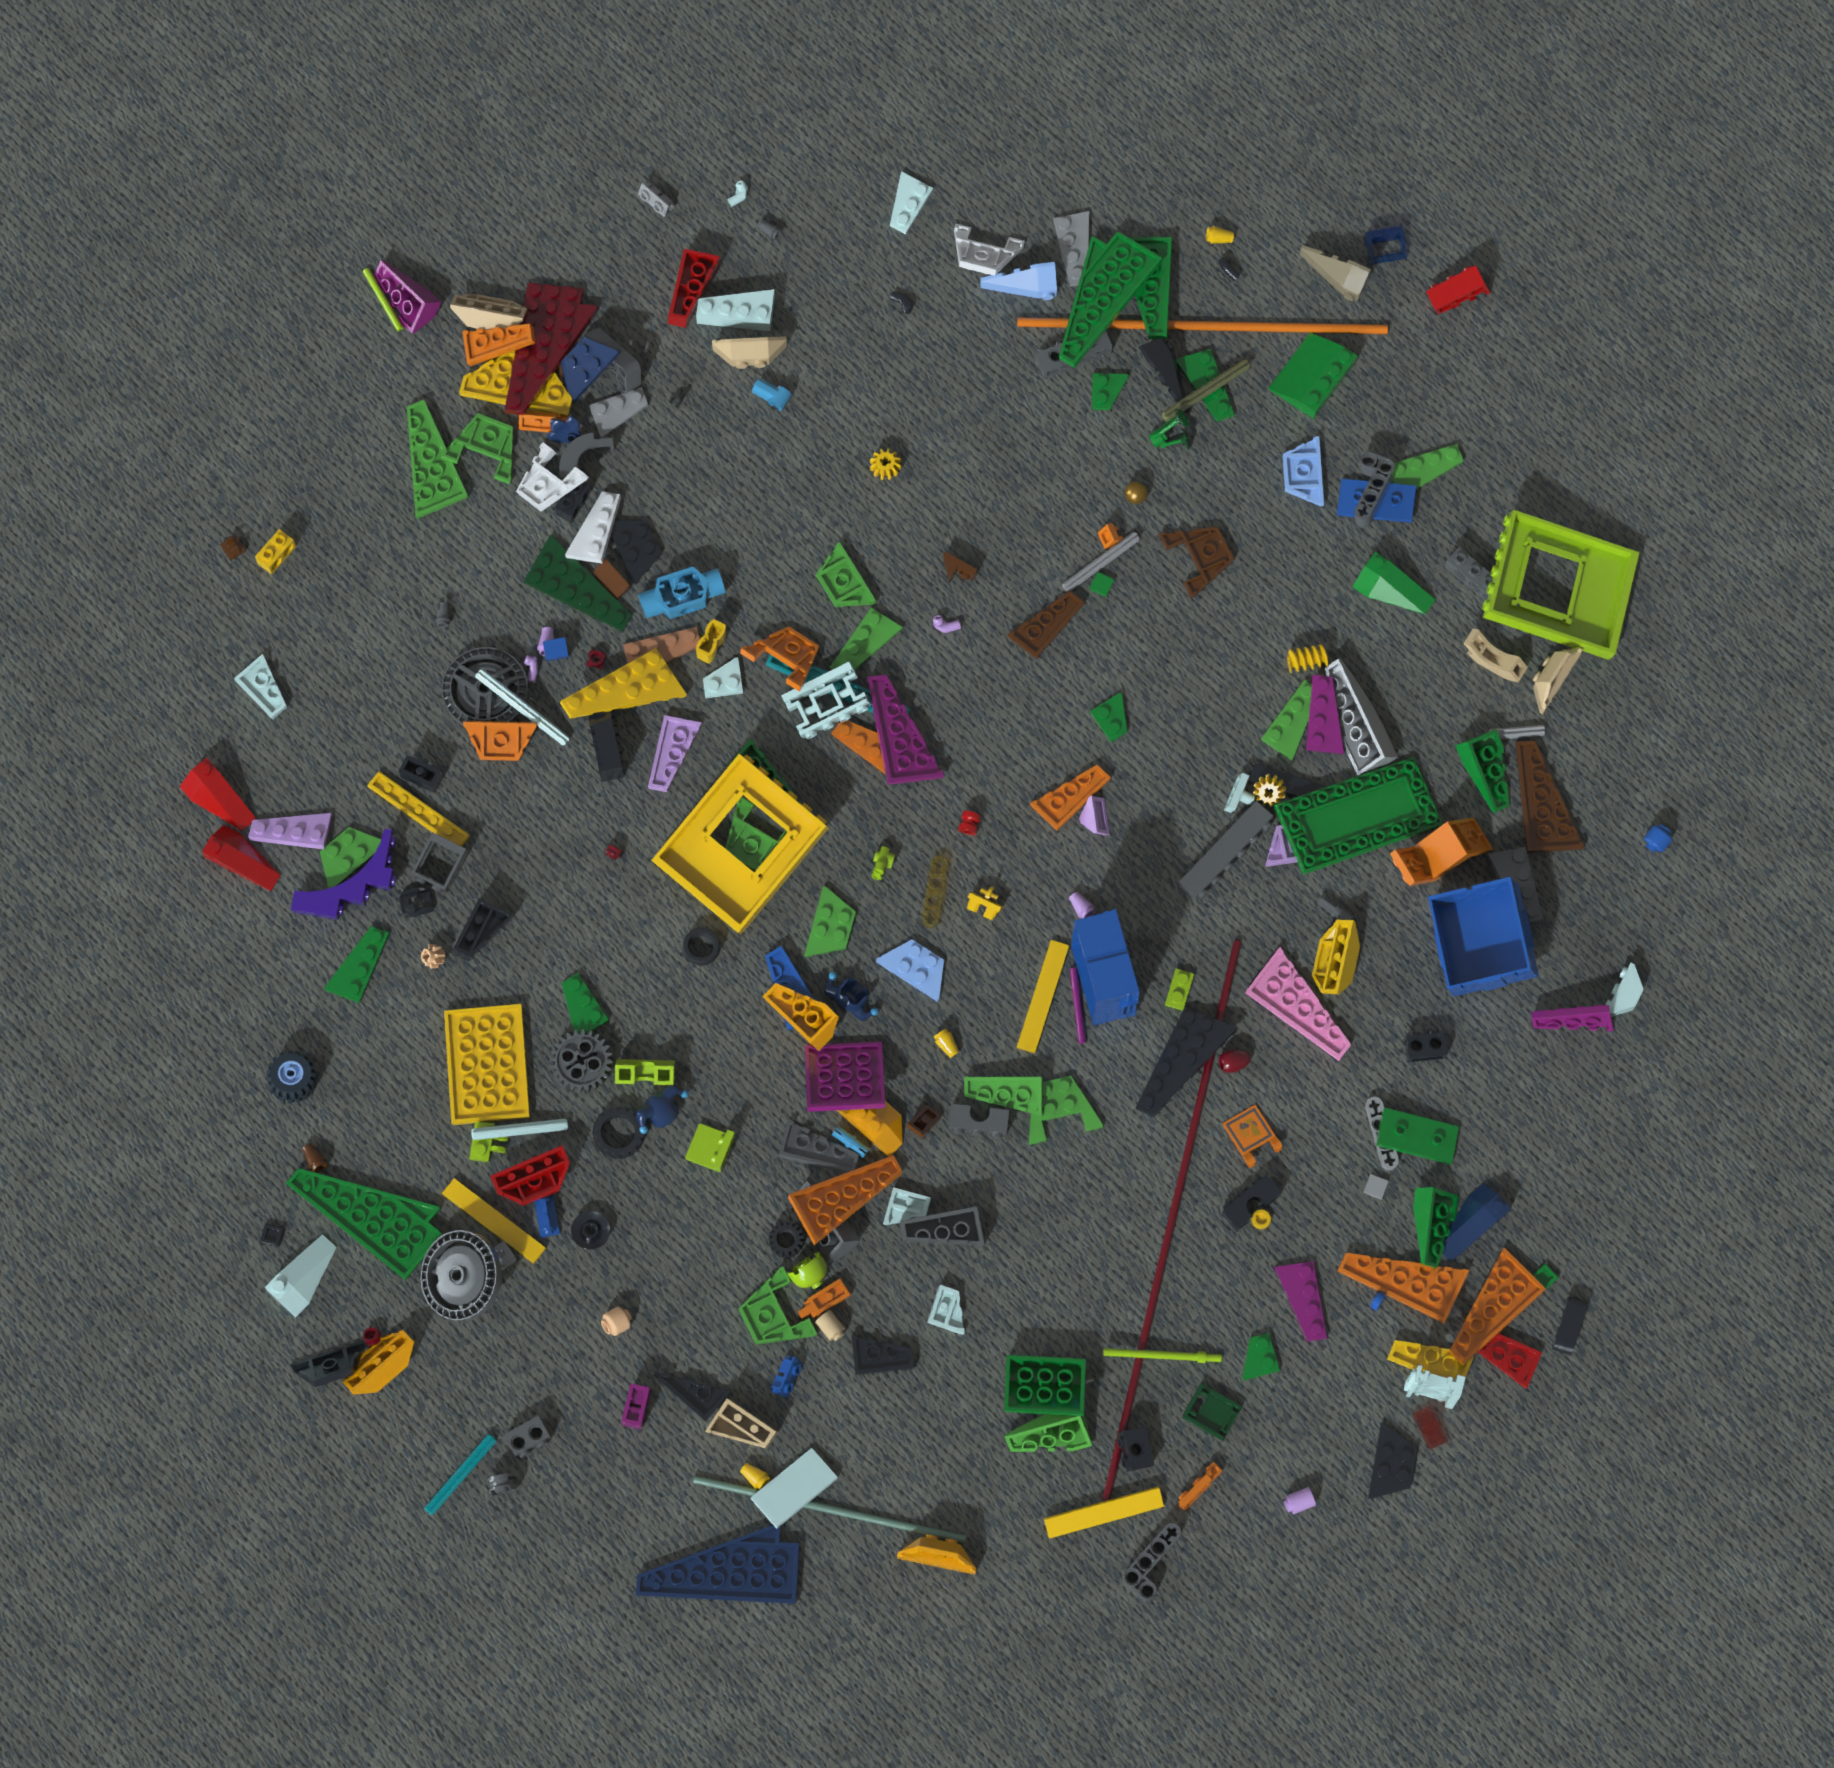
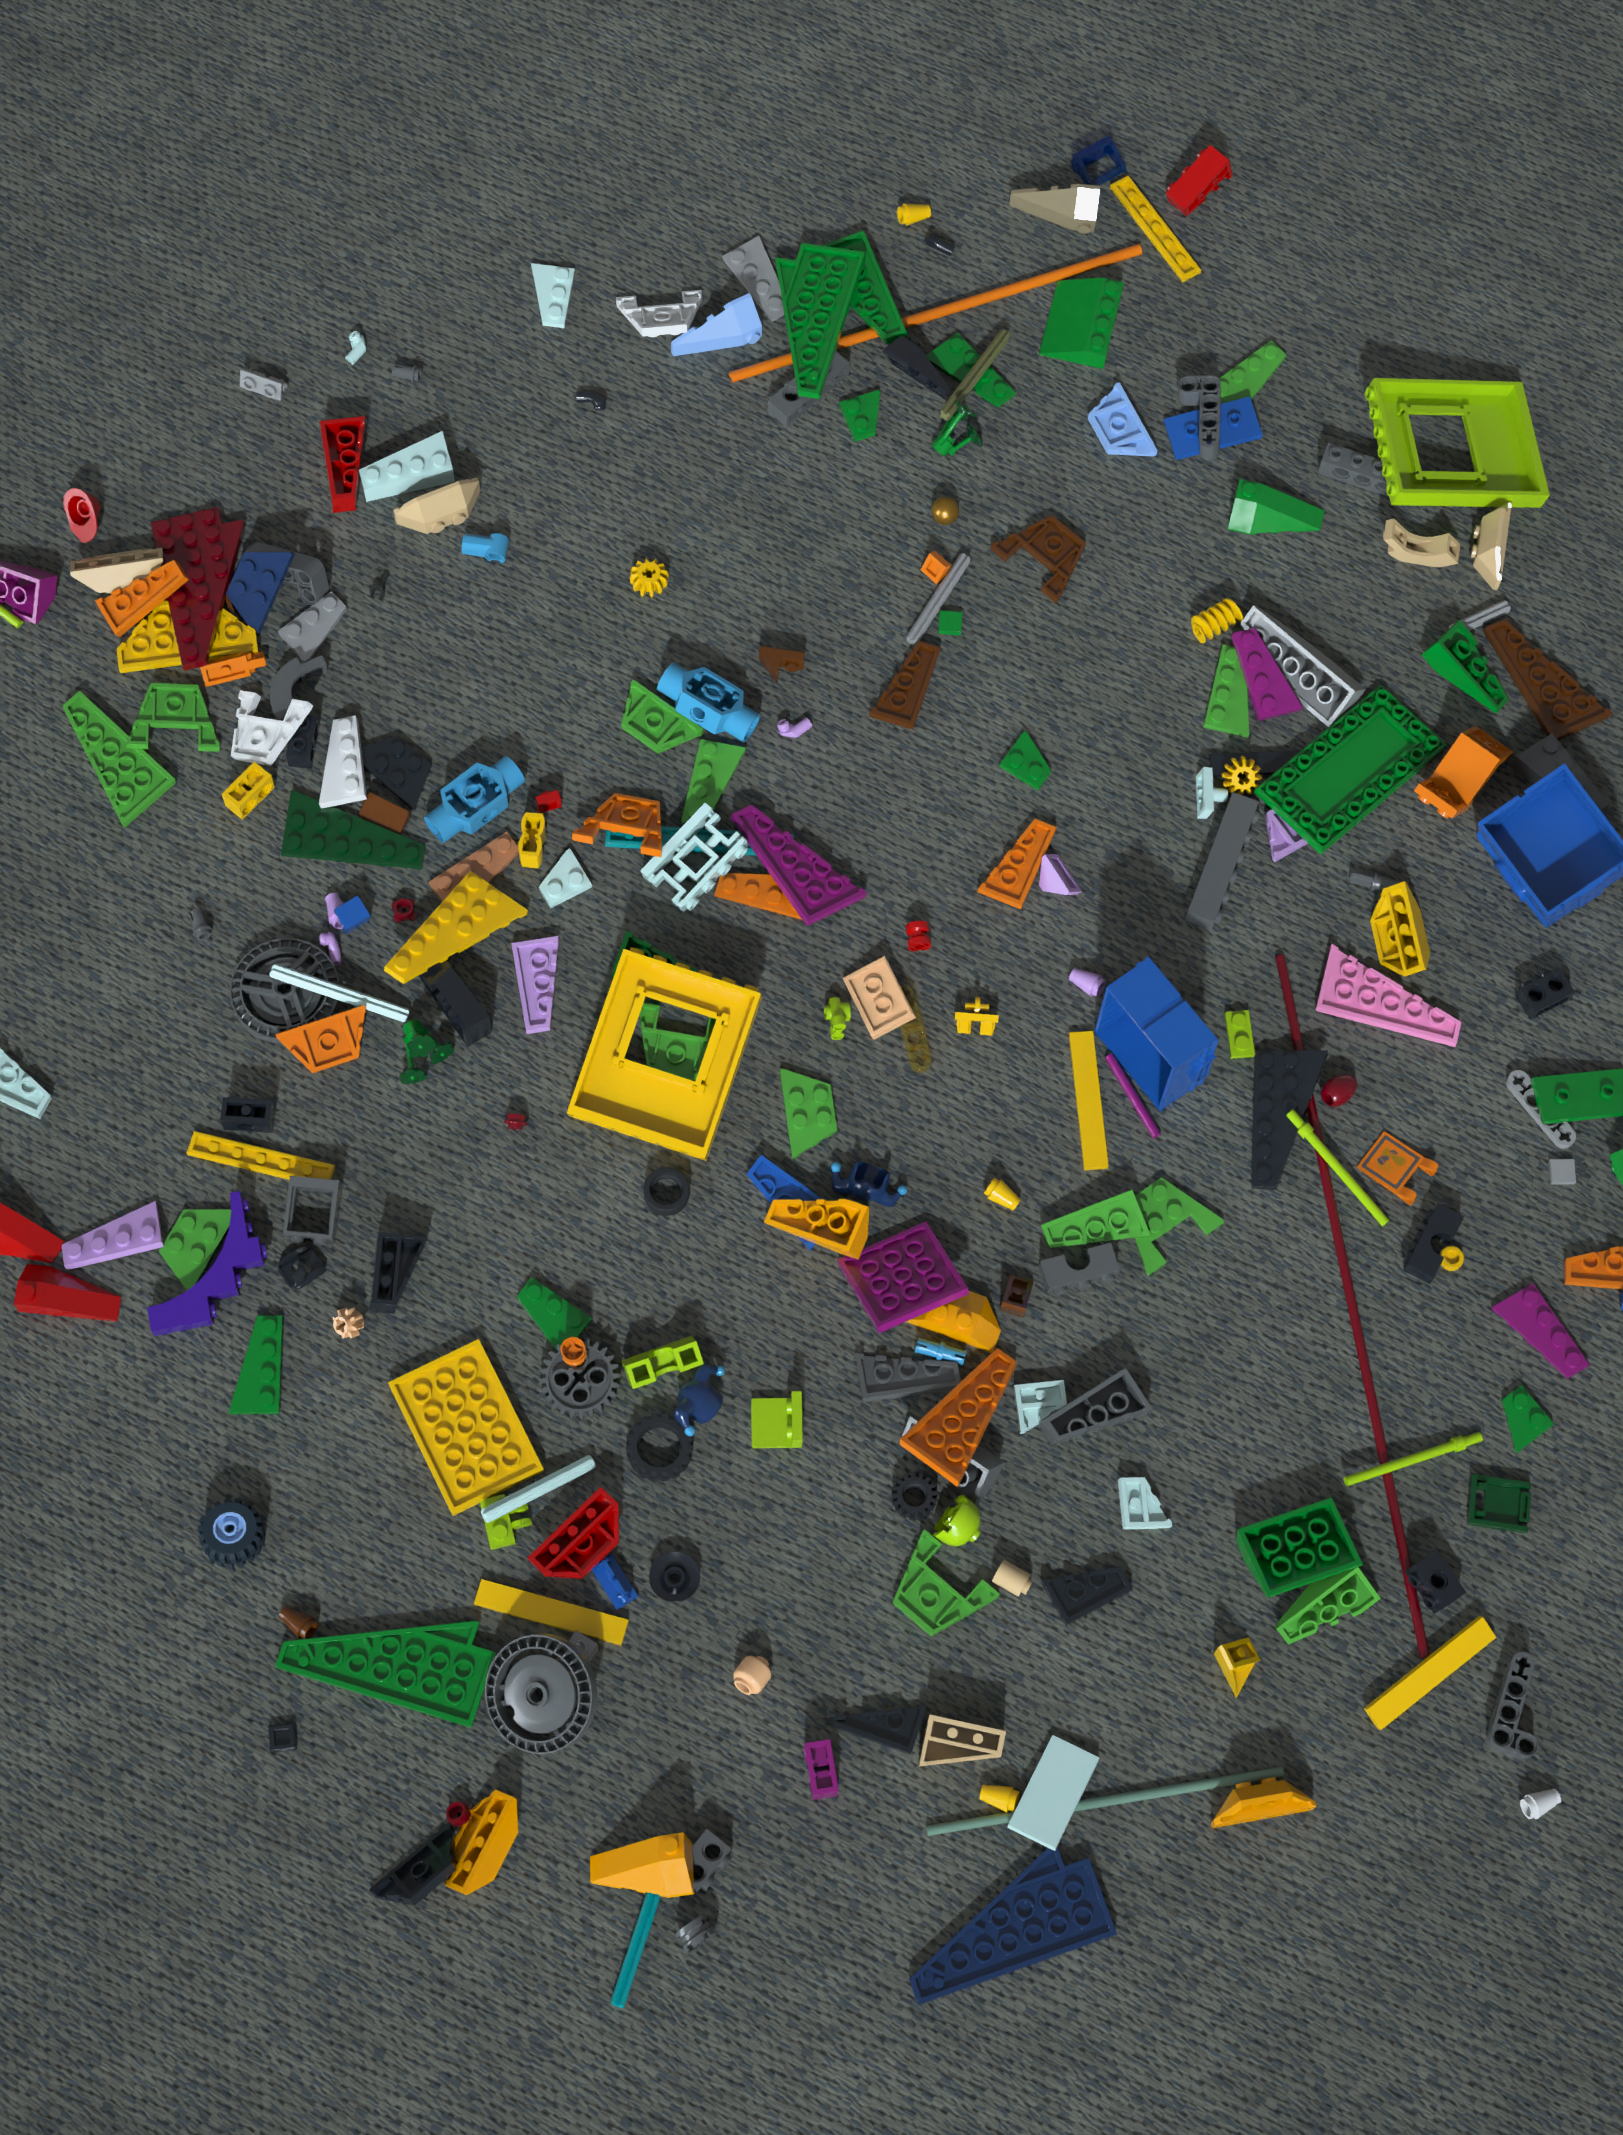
camera: 25 degrees left, 5 degrees down
light aqua wedge [265,1234,337,1317] -> none
dark blue plate [547,415,582,444] -> none
blue hinge [771,1355,802,1398] -> none
orange hinge [798,1278,851,1320] -> none
light blue wing [876,940,944,1002] -> none
orange hinge [1179,1462,1222,1511] -> none
none -> piece [63,488,101,543]
none -> yellow brick [222,762,275,820]
none -> dark green plant [399,1020,454,1084]
none -> red plate [535,790,562,814]
none -> orange wheel [560,1337,587,1366]
none -> light orange wedge [590,1832,694,1898]
none -> dark azure brick [657,662,761,743]
none -> light nougat tile [843,956,916,1040]
none -> yellow tile [1110,175,1201,282]
none -> yellow slope [1214,1637,1260,1698]
none -> lime bar [1286,1109,1389,1226]
none -> white cone [1520,1788,1561,1819]

